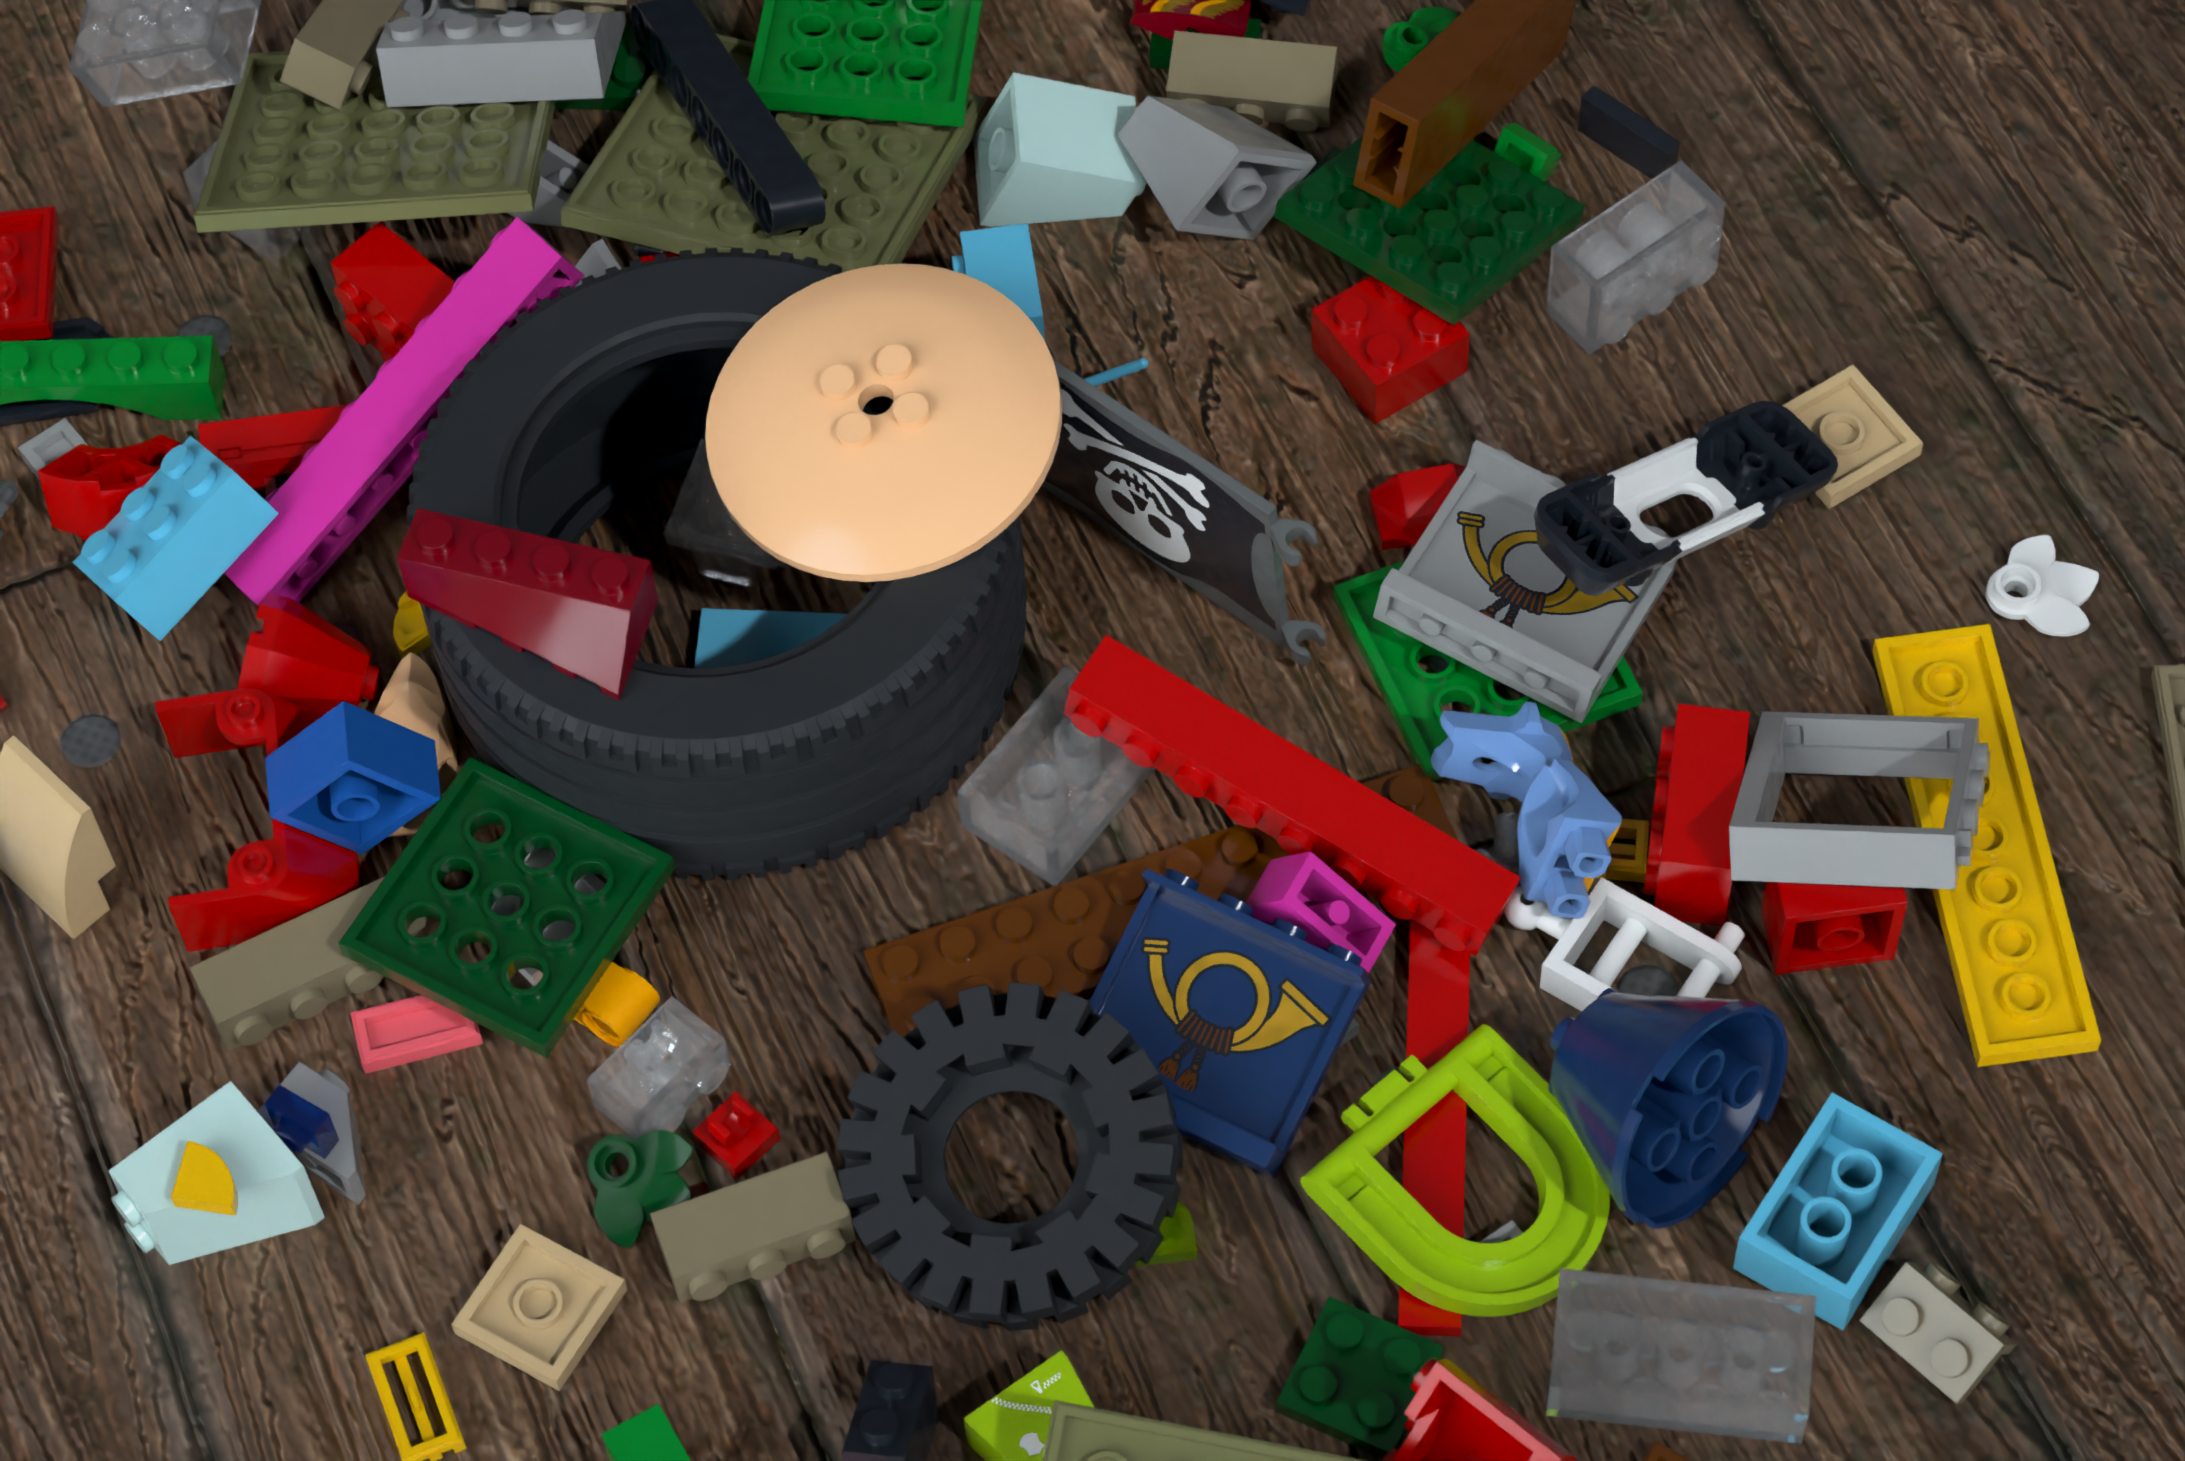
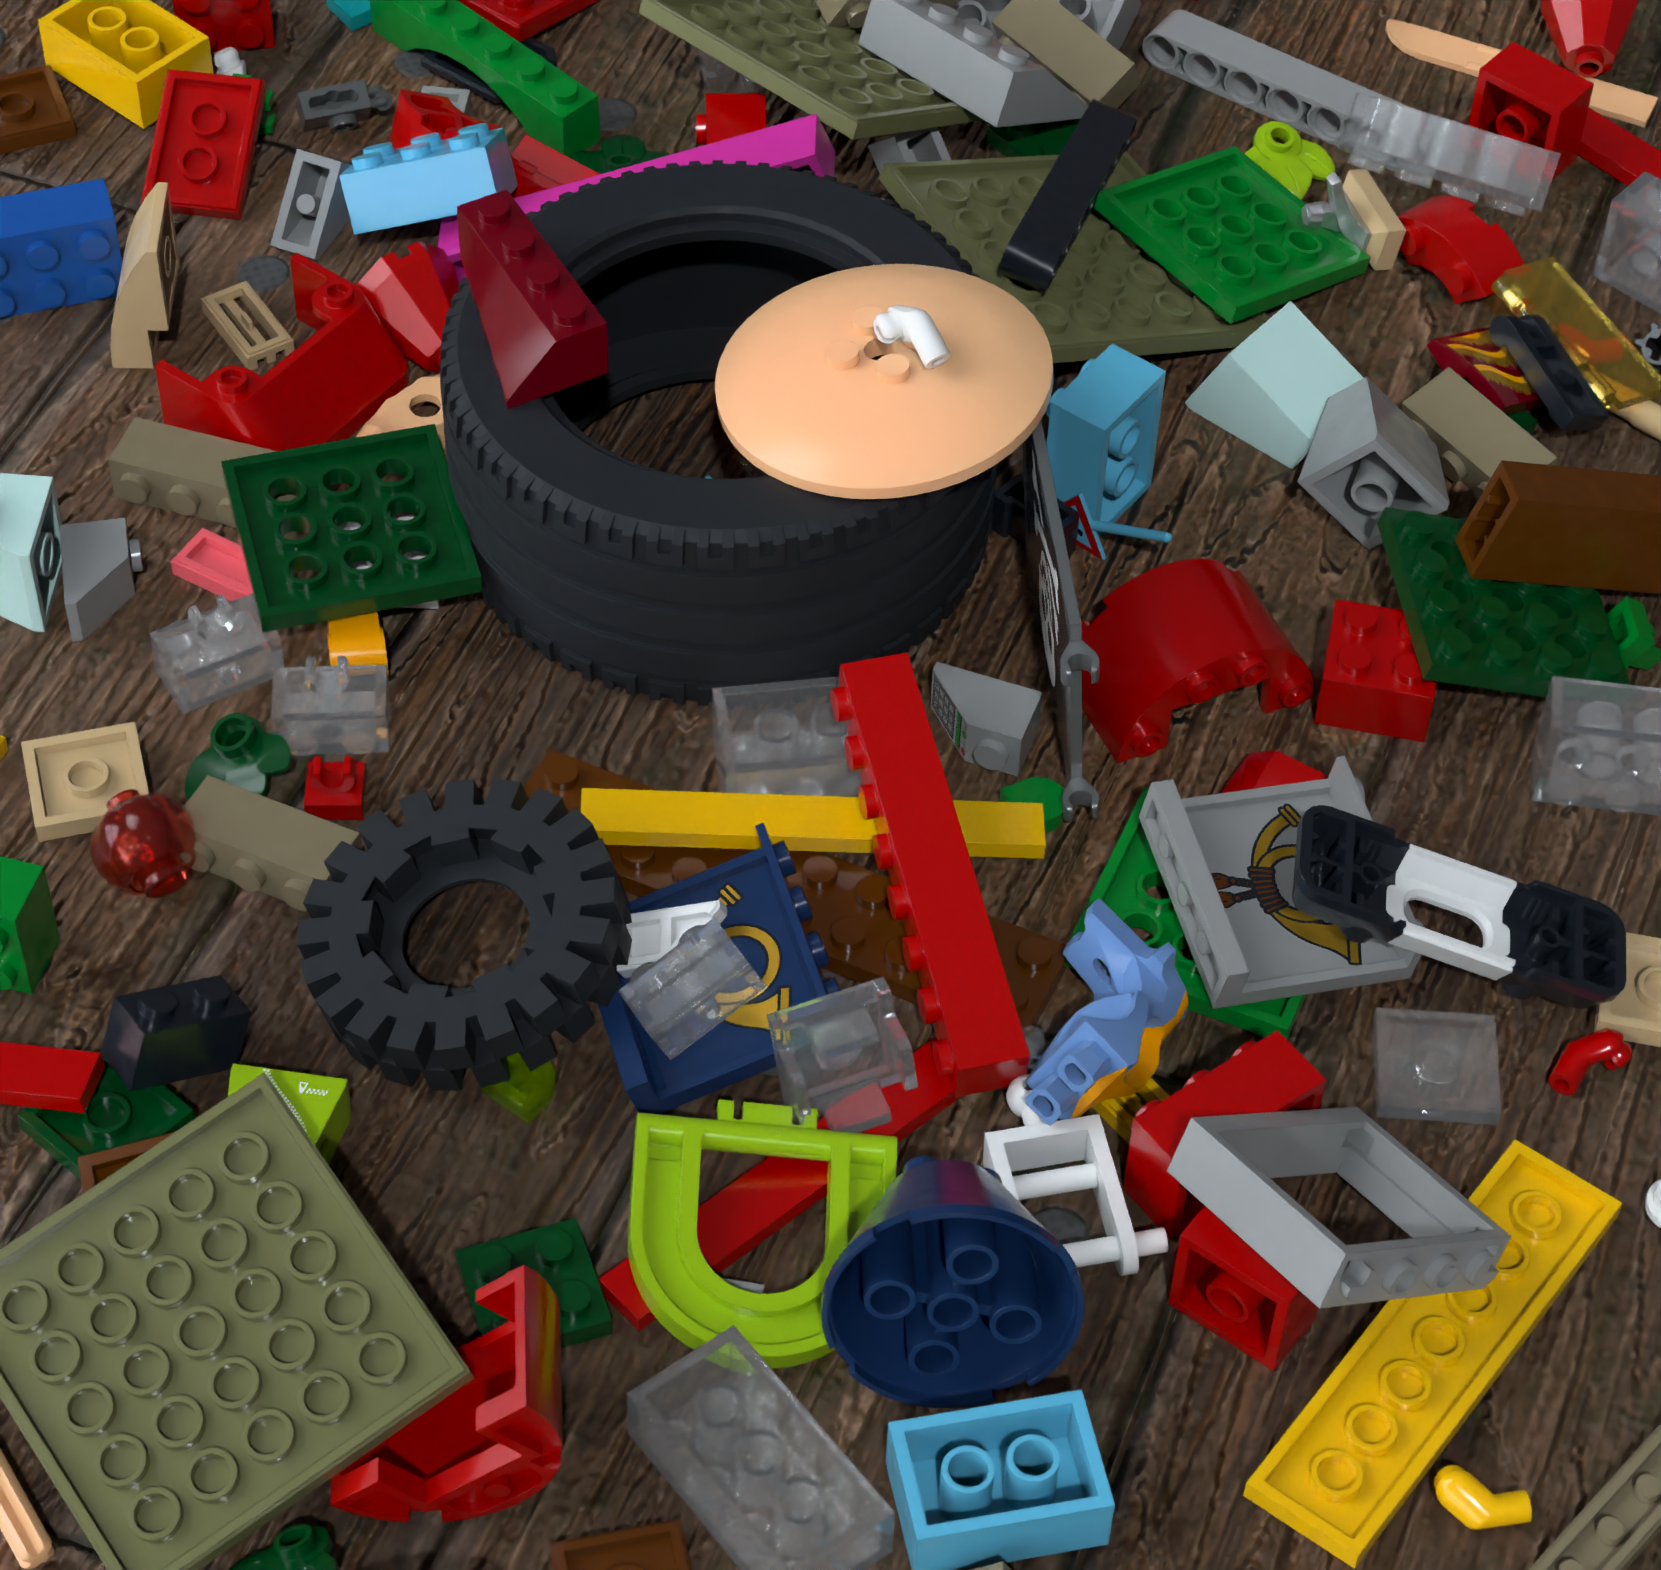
camera: 40 degrees right, 10 degrees down
clear blue plate [264,1085,339,1159] -> none
blue brick [265,701,441,854] -> none
dark pink brick [1246,851,1396,973] -> none
none -> clear red plant [90,789,196,898]
none -> clear brick [149,594,285,714]
none -> tan tile [201,281,294,370]
none -> light grey slope [270,149,351,260]
none -> dark green plate [573,134,669,174]
none -> yellow tile [581,788,1046,859]
none -> white tile [617,900,727,978]
none -> clear brick [618,917,767,1060]
none -> clear panel [767,977,918,1133]
none -> white arm [873,305,951,369]
none -> light grey slope [930,662,1043,777]
none -> green tile [999,777,1064,834]
none -> red cylinder [1081,558,1314,764]
none -> clear tile [1373,1007,1502,1125]
none -> yellow arm [1434,1465,1532,1530]
none -> red arm [1548,1028,1632,1095]

